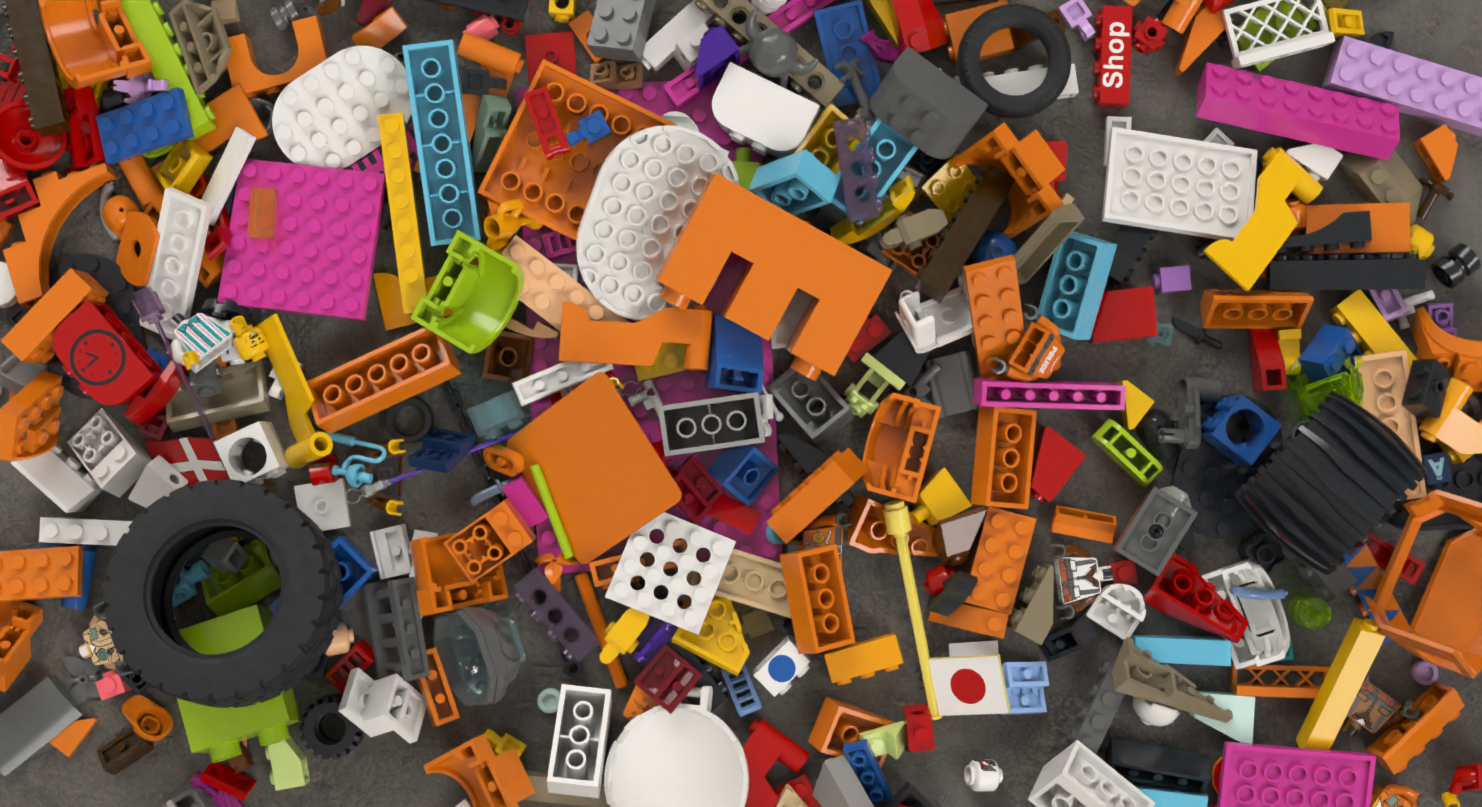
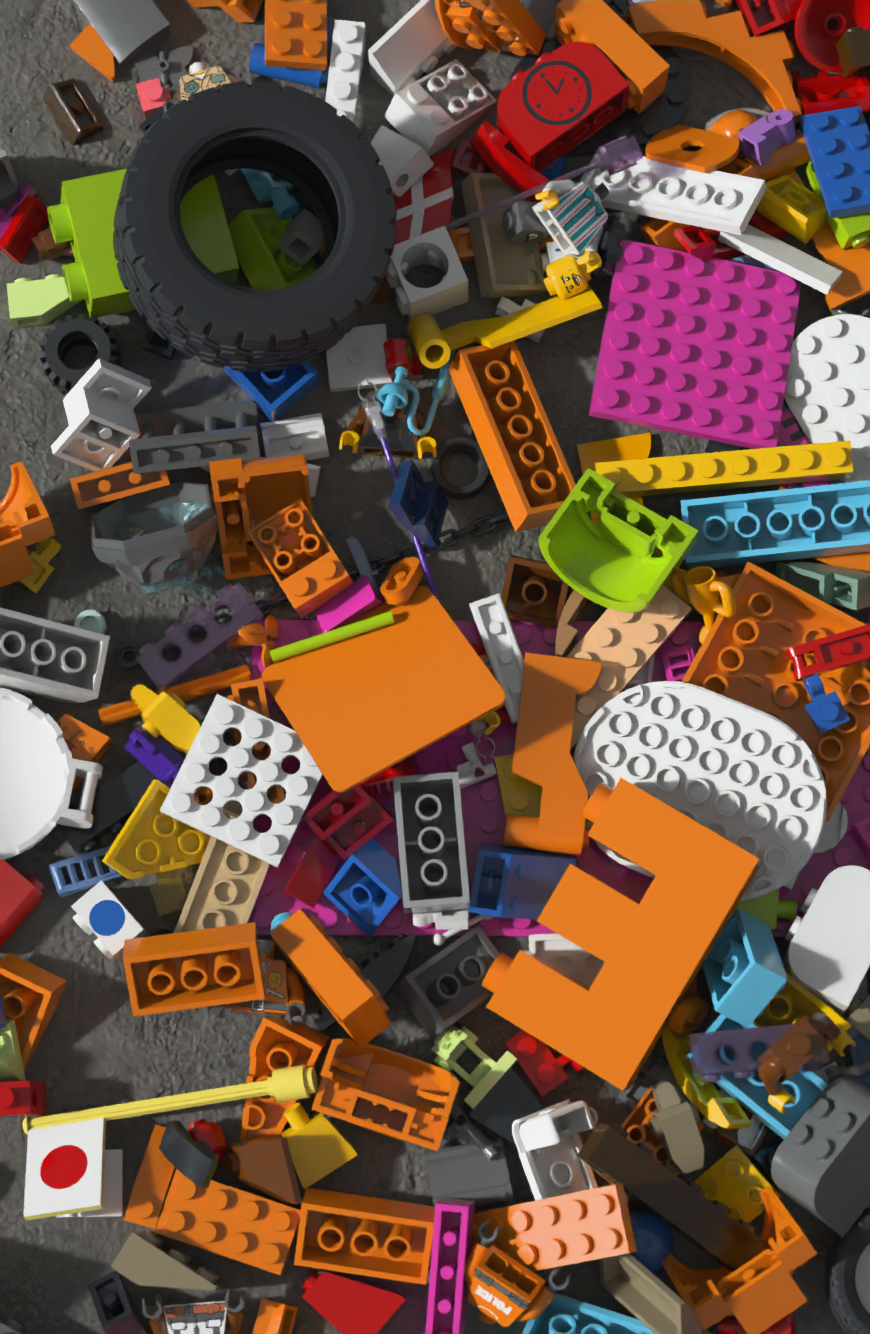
camera: 100 degrees right, 10 degrees down
orange cap [122,695,174,742] -> none
tile [248,188,278,239] -> none
red slope [324,639,375,693] -> none
light nougat head [325,622,355,656] -> none
clear light blue brick [467,390,530,440] -> none
dark red slope [633,644,703,714] -> none
light orange brick [823,632,903,685] -> none
light blue slope [1001,661,1049,715] -> none
none -> orange plate [666,996,710,1035]
none -> medium lavender leg [738,109,797,166]
none -> reddish brown torso [757,1012,856,1114]

